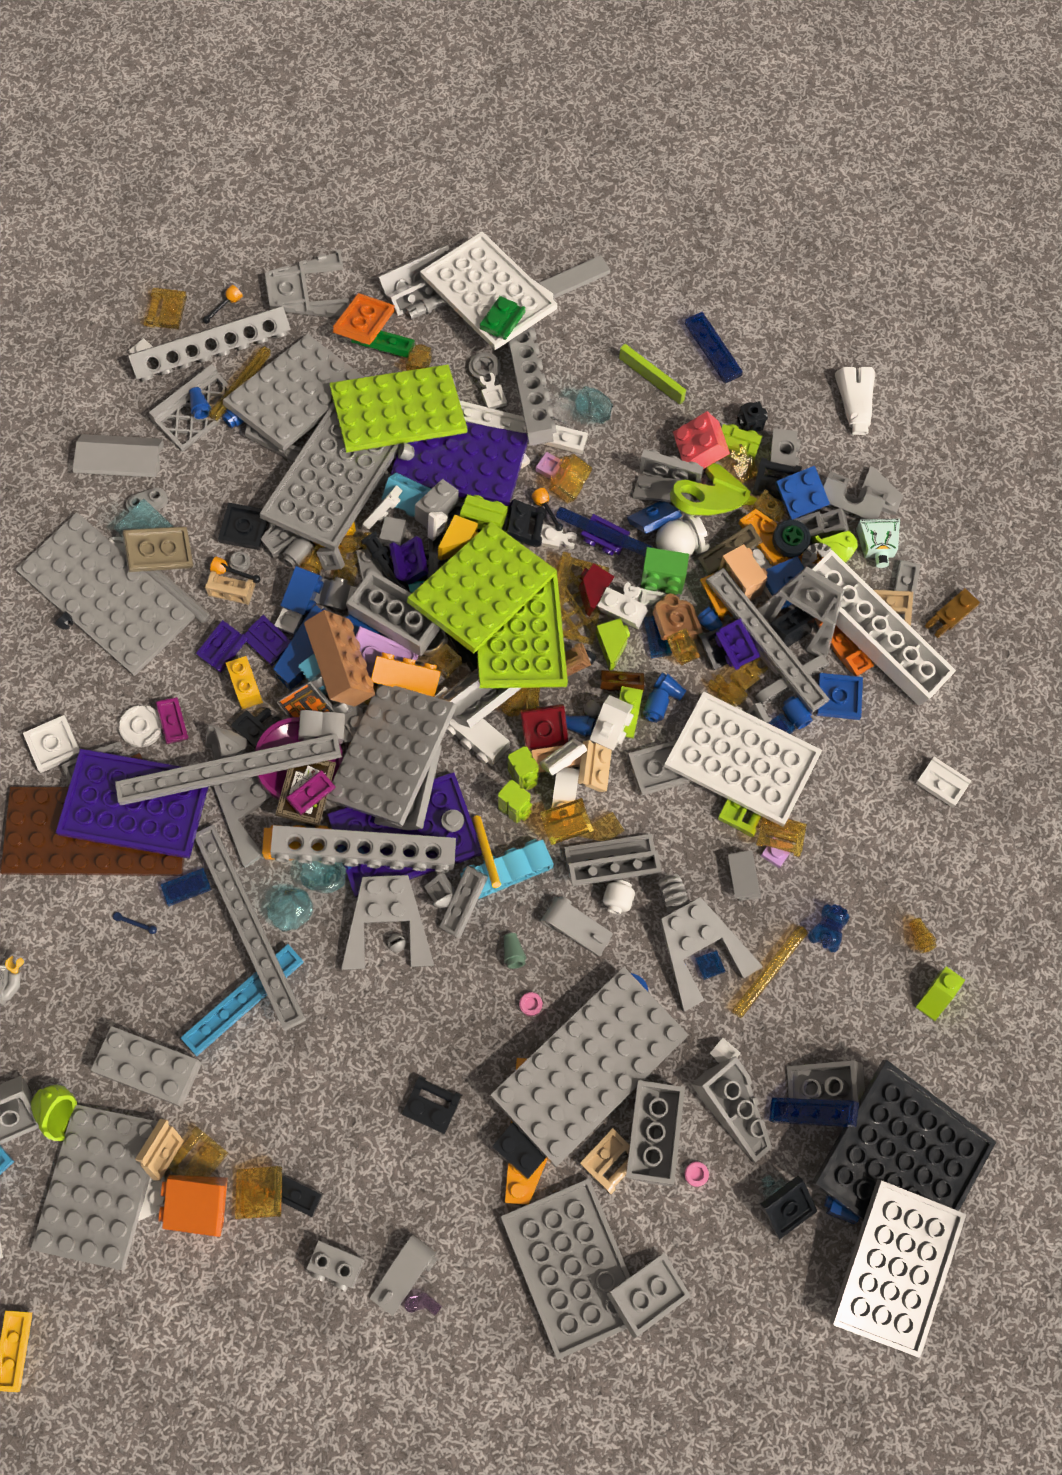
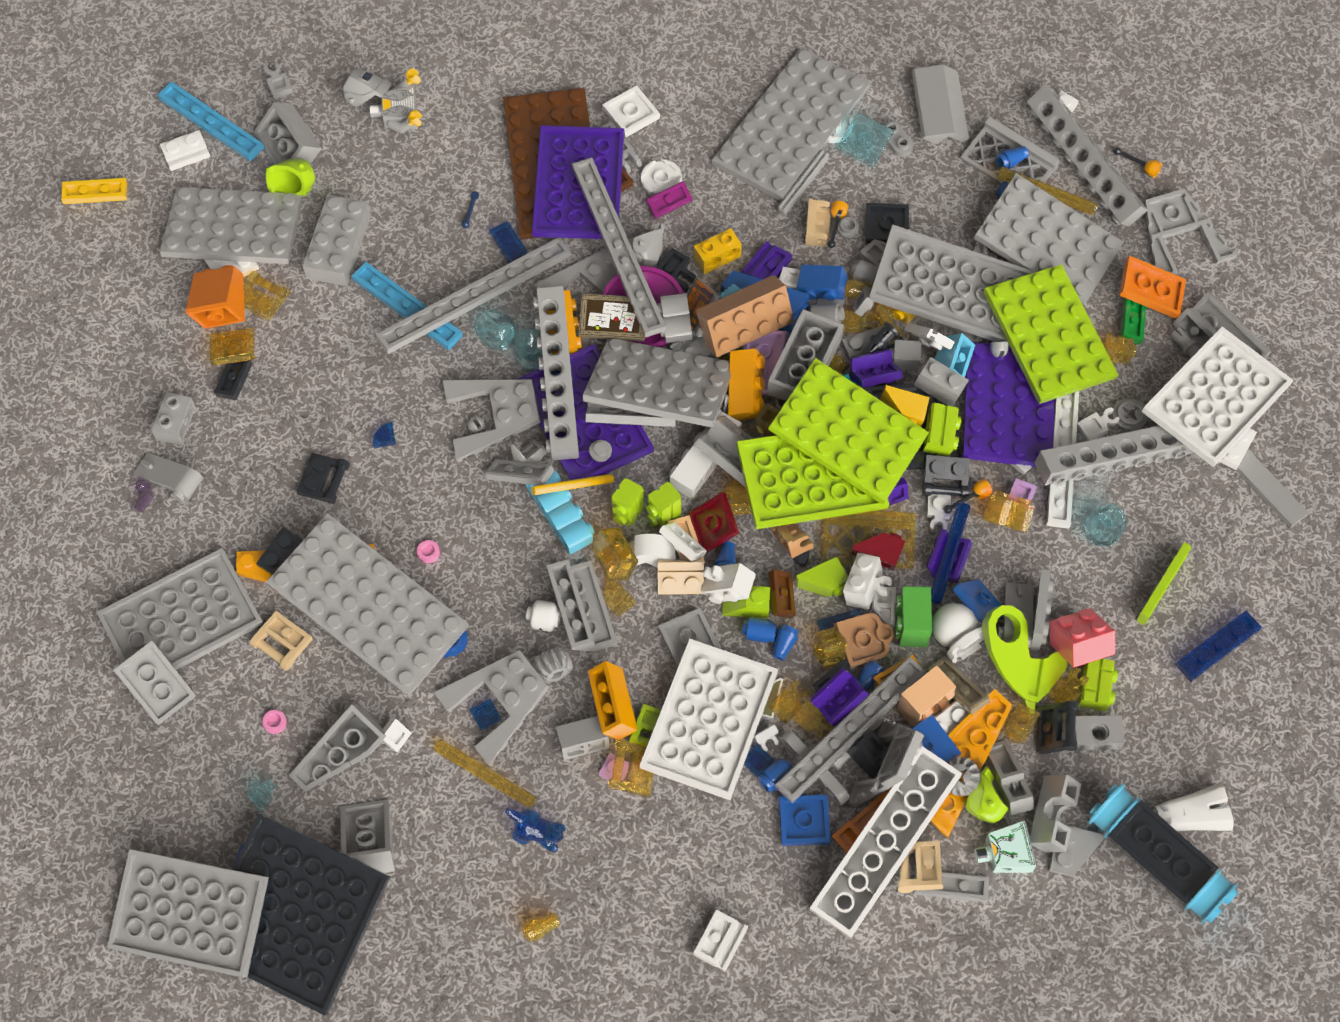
camera: 85 degrees right, 5 degrees down
black hinge [54,611,73,630] -> none
dark tan tile [122,527,193,572] -> none
tan plate [135,1119,184,1181] -> none
clear yellow plate [143,288,187,329] -> none
dark purple plate [196,620,248,673] -> none
magenta plate [286,770,336,816] -> none
white tile [427,512,448,541] -> none
green plate [480,296,526,341] -> none
sand green cone [503,933,527,969] -> none
light grey door [541,896,613,957] -> none
light grey slope [626,1080,685,1187] -> none
black brick [737,401,768,432] -> none
black plate [760,1175,817,1240] -> none
clear blue plate [769,1097,859,1127] -> none
black wheel [772,519,811,558] -> none
blue plate [775,466,830,520] -> none
lime slope [915,966,965,1021] -> none
pearl gold hinge [925,588,980,638] -> none
none -> clear blue tile [373,422,396,449]
none -> light orange brick [588,661,638,740]
none -> black brick [1088,783,1239,925]

